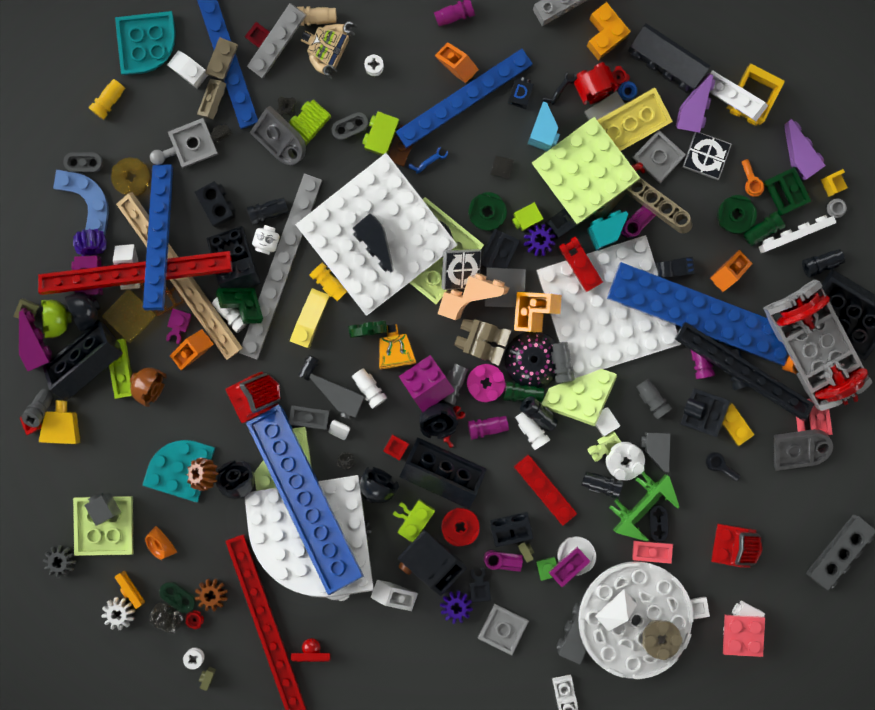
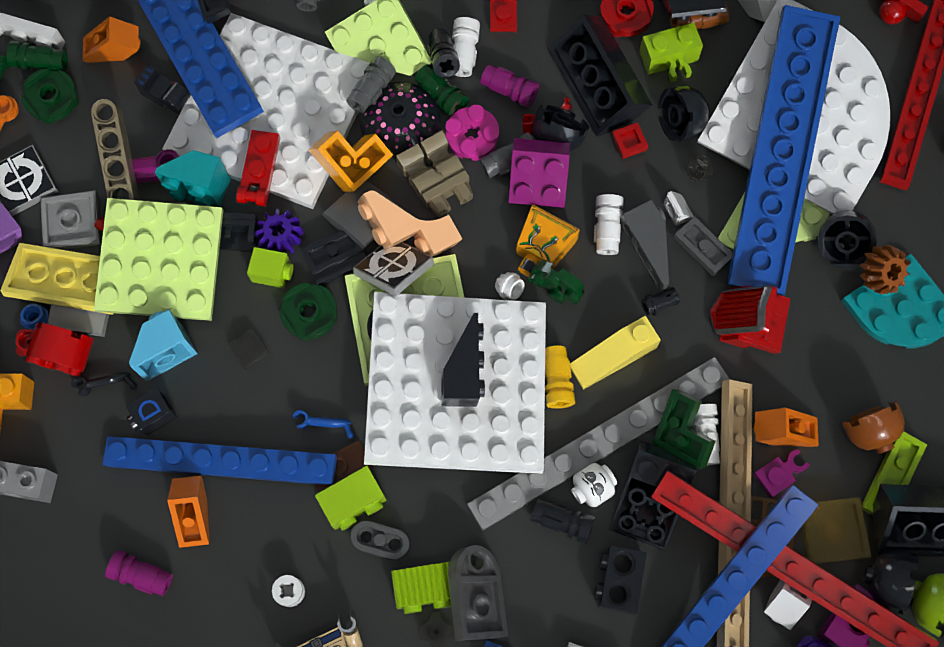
camera: 135 degrees left, 15 degrees down
none -> white plate [495,272,524,300]

